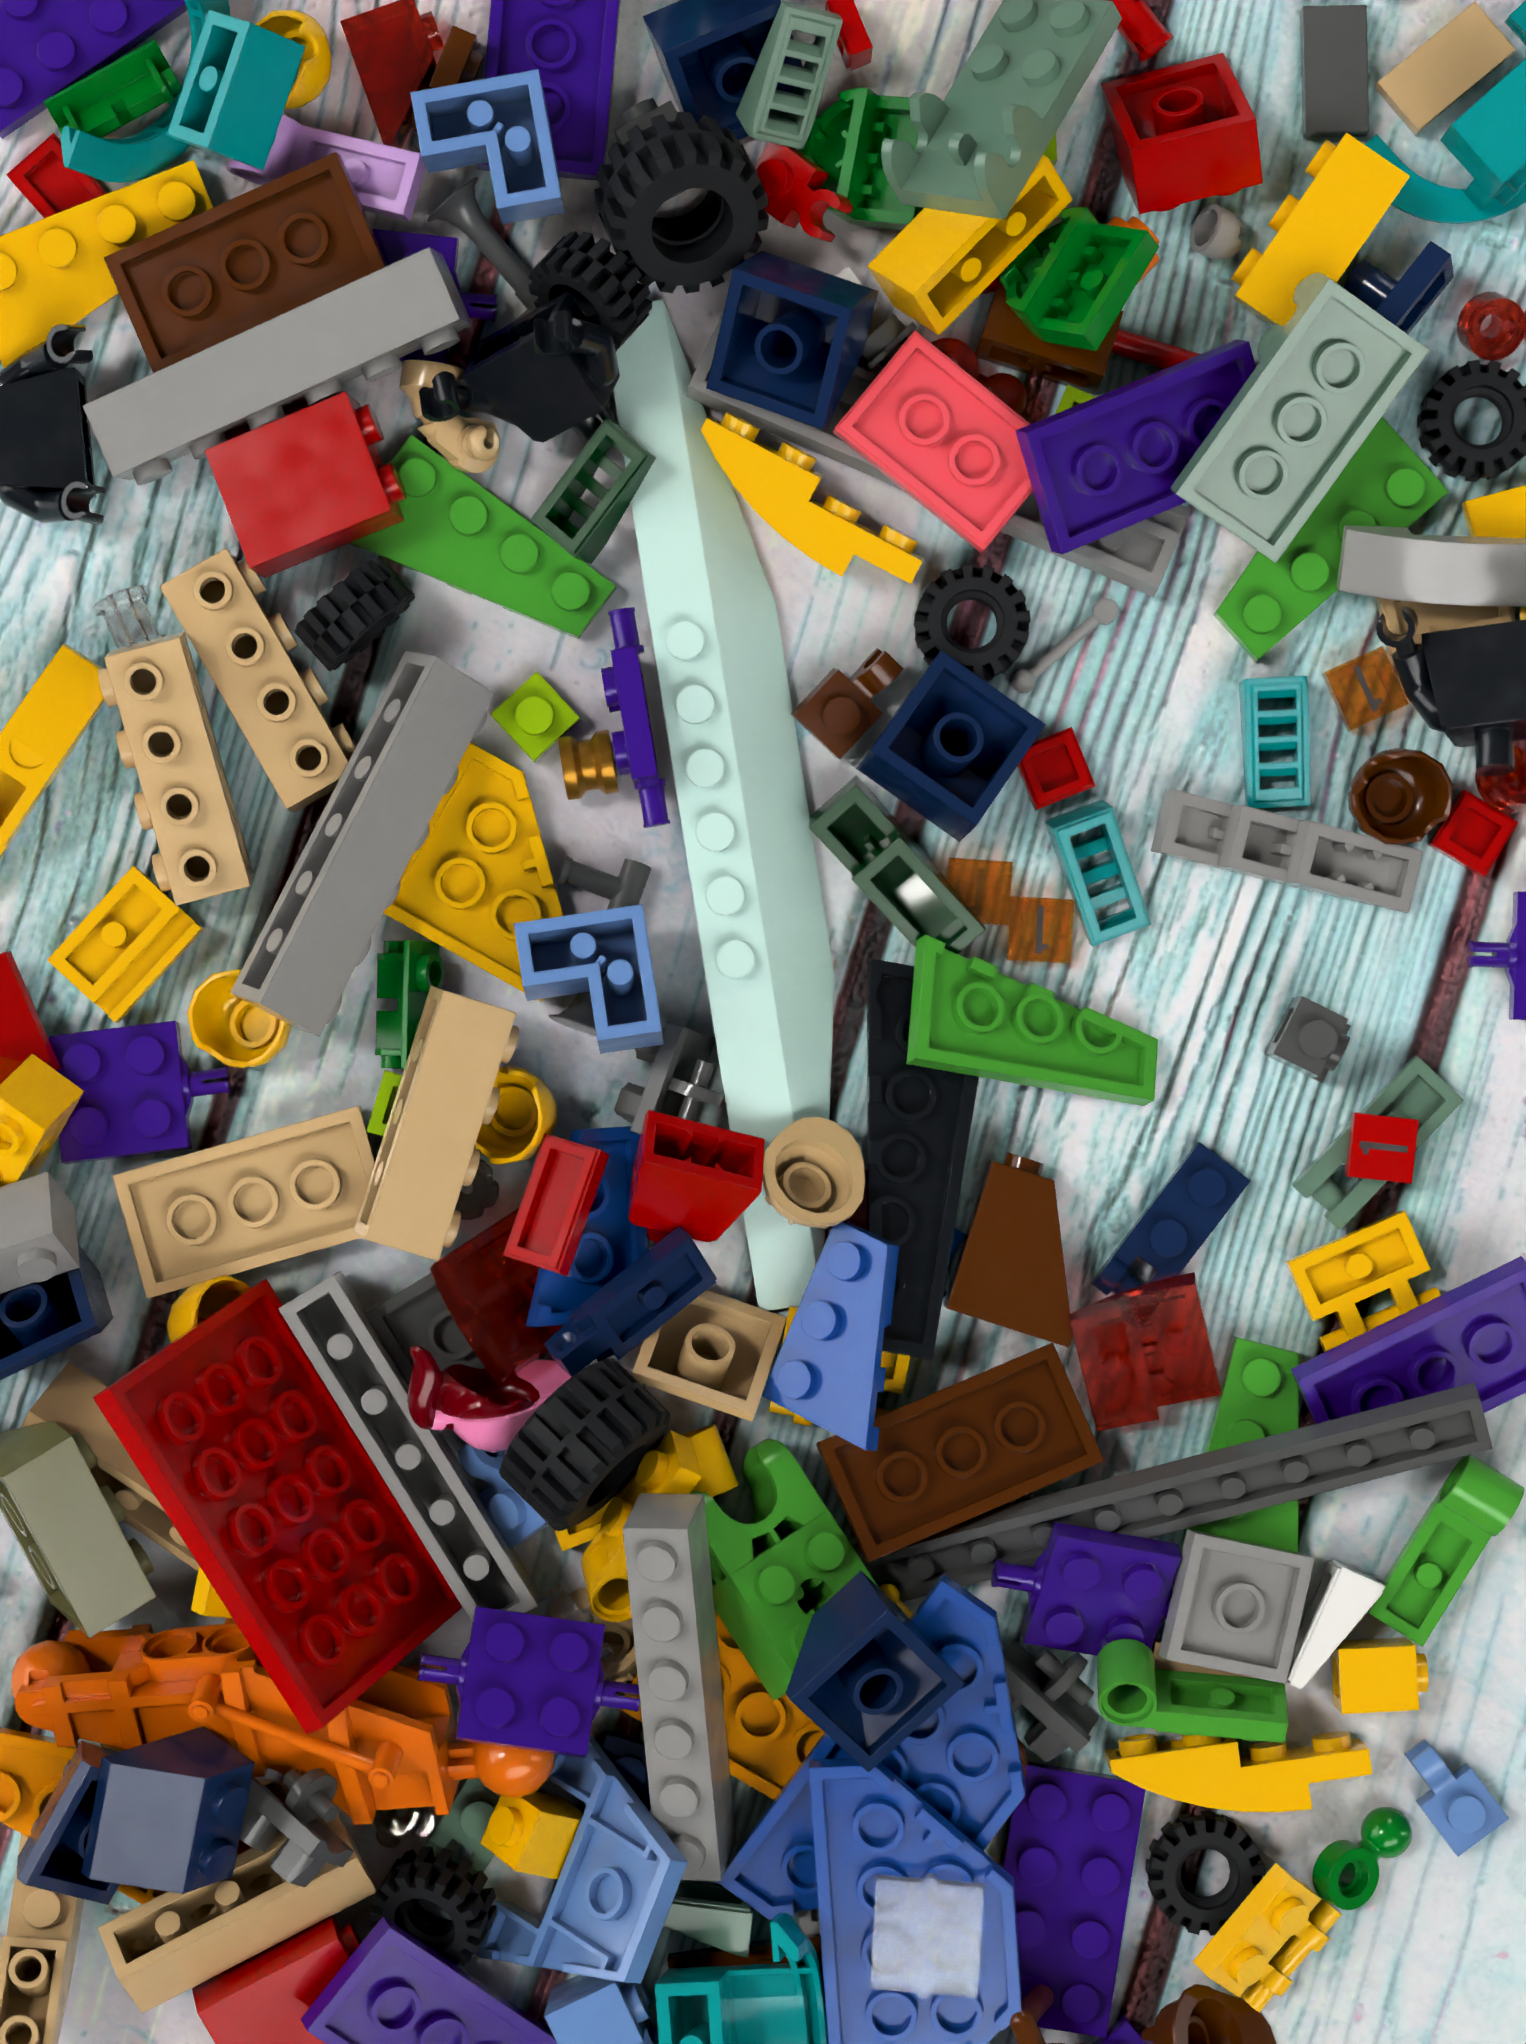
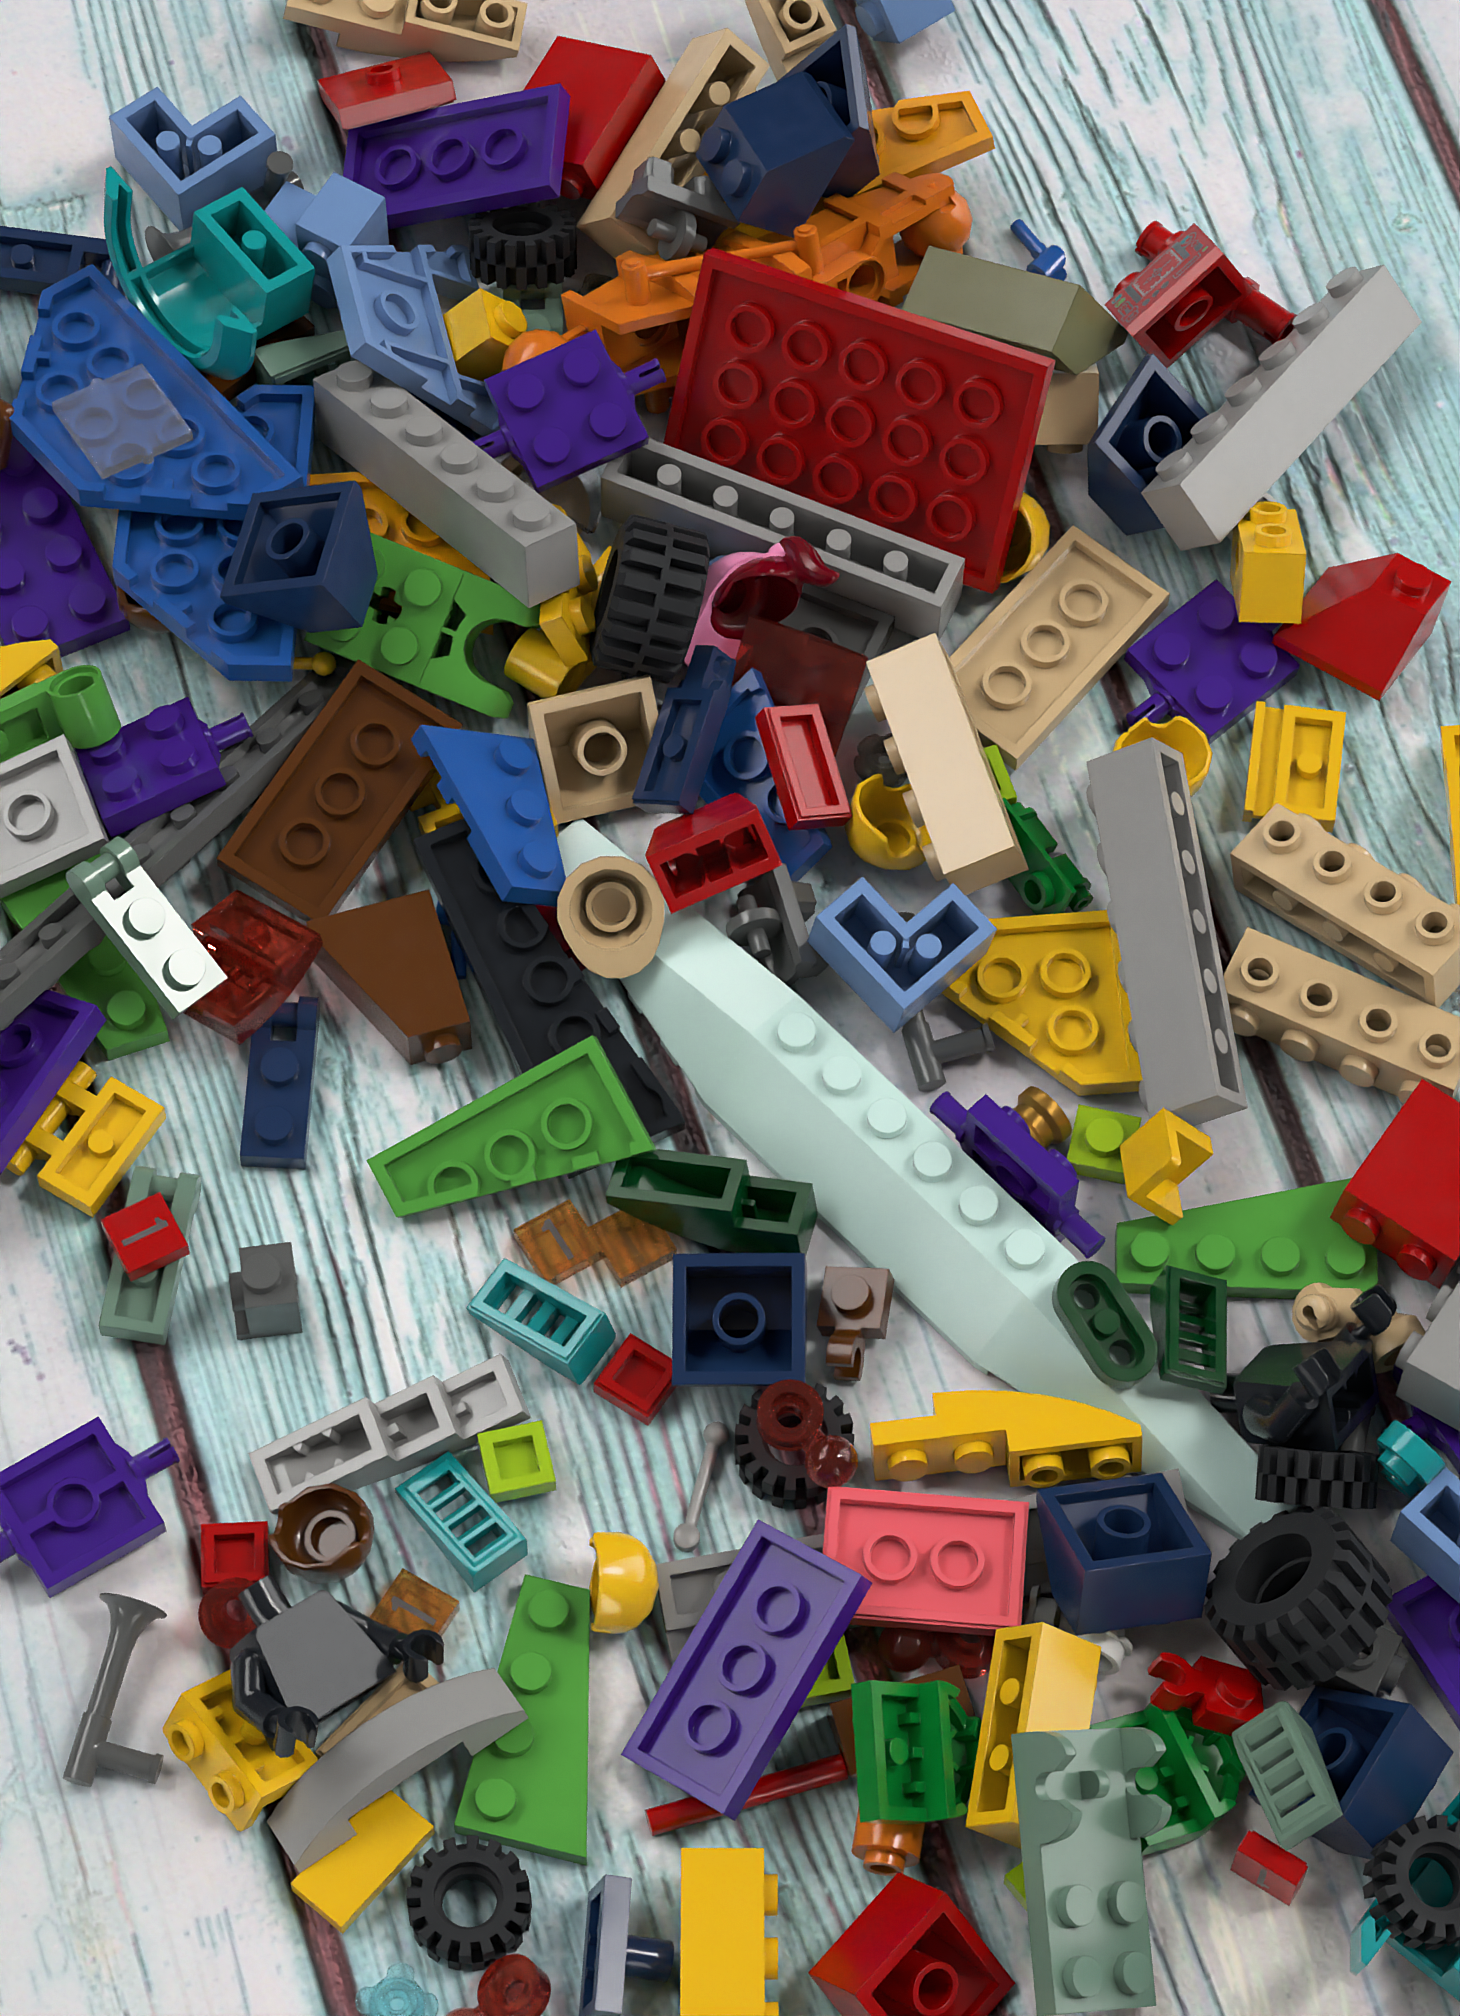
camera: 145 degrees right, 25 degrees down
black tyre [294,556,415,671] -> none
dark grey hips [1003,1639,1099,1762] -> none
hinge [1170,273,1429,563] -> none
light grey hinge [1190,203,1245,260] -> none
none -> plate [66,837,228,1020]
none -> lime plate [477,1420,556,1503]
none -> yellow hair [589,1532,659,1634]
none -> clear red plate [756,1379,858,1488]
none -> dark green plate [1052,1261,1158,1388]
none -> yellow panel [1119,1107,1213,1225]
none -> teal plate [1376,1420,1446,1499]

